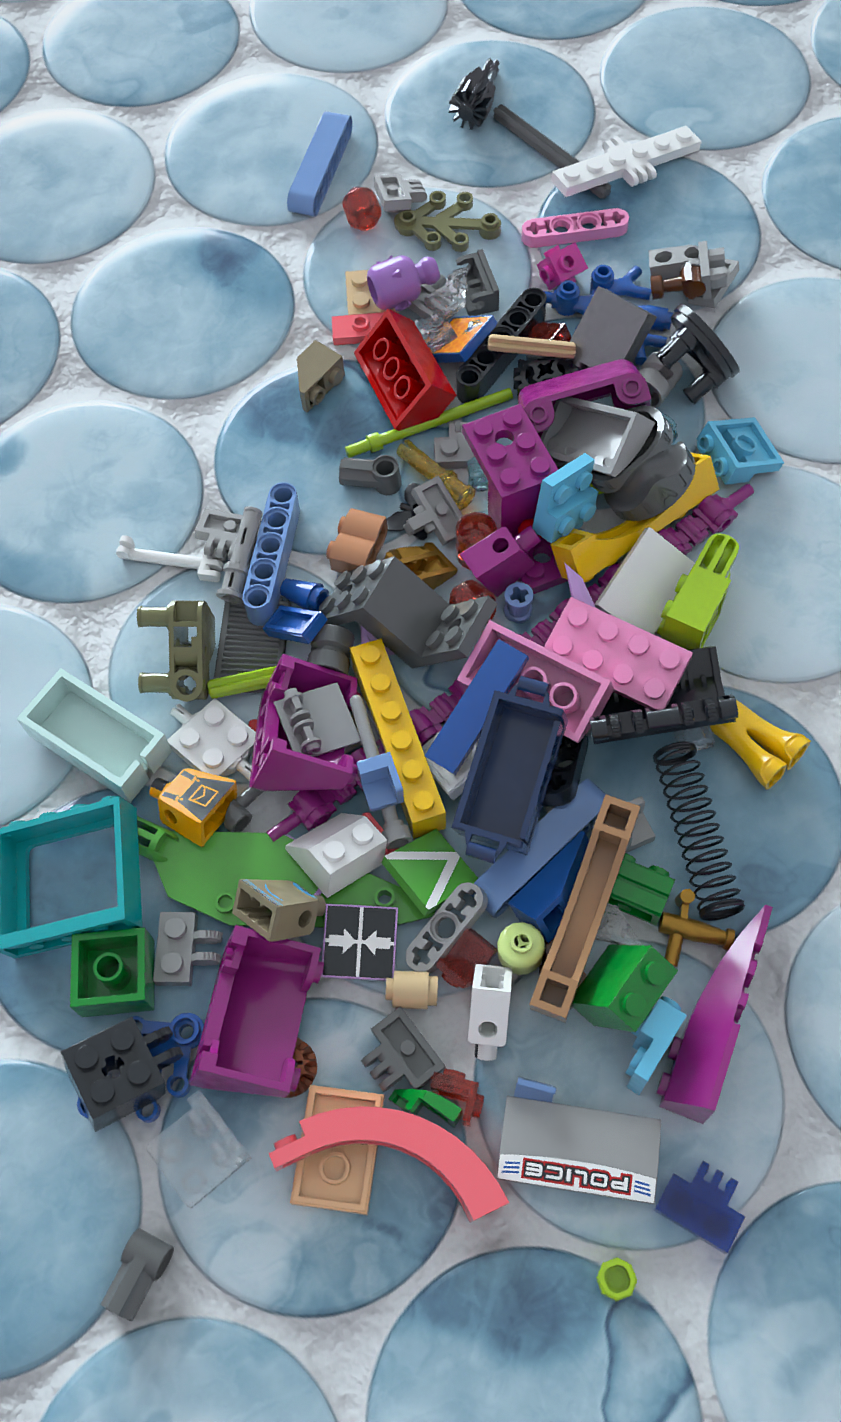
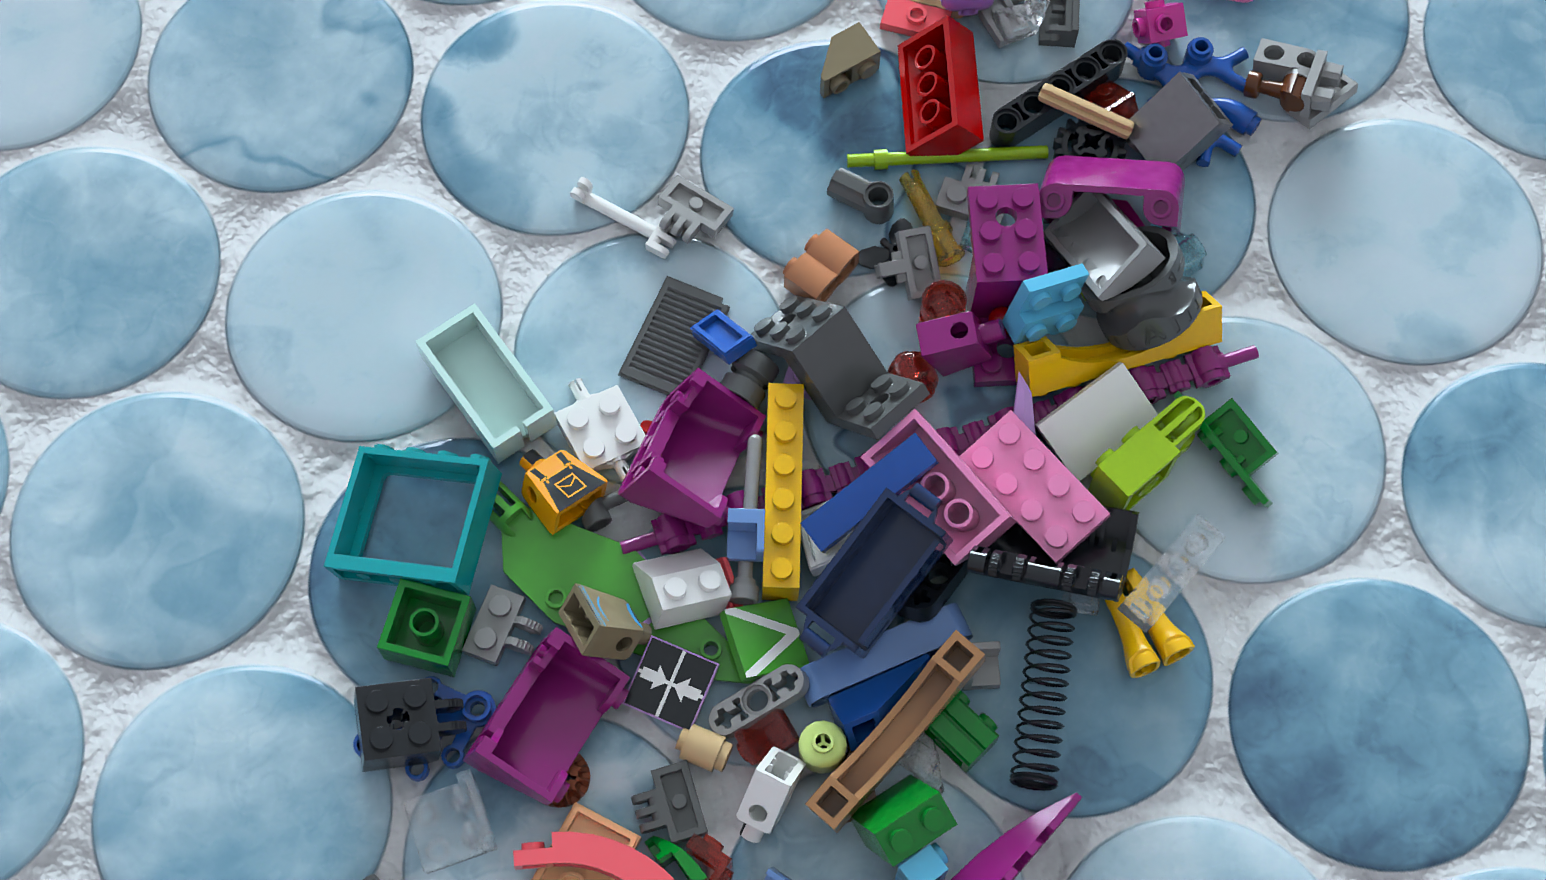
camera: 15 degrees right, 5 degrees up
olive piece [136,600,216,702] -> none
lime axle [207,666,276,699] -> none
light grey pin [216,506,263,604] -> none
medium blue beam [243,482,300,626] -> none
light grey hinge [274,682,361,757] -> none
blue cone [280,578,329,612] -> none
pearl gold slope [384,542,458,590] -> none
clear slope [414,312,458,353] -> none
tile [428,315,498,363] -> none
medium blue bush [504,582,534,623] -> none
light grey wheel [639,351,683,408] -> none
black piece [656,303,740,405] -> none
pearl gold piece [658,889,735,967] -> none
medium azure plate [696,417,784,485] -> none
none -> clear plate [1117,514,1226,633]
none -> green bracket [1173,391,1279,508]

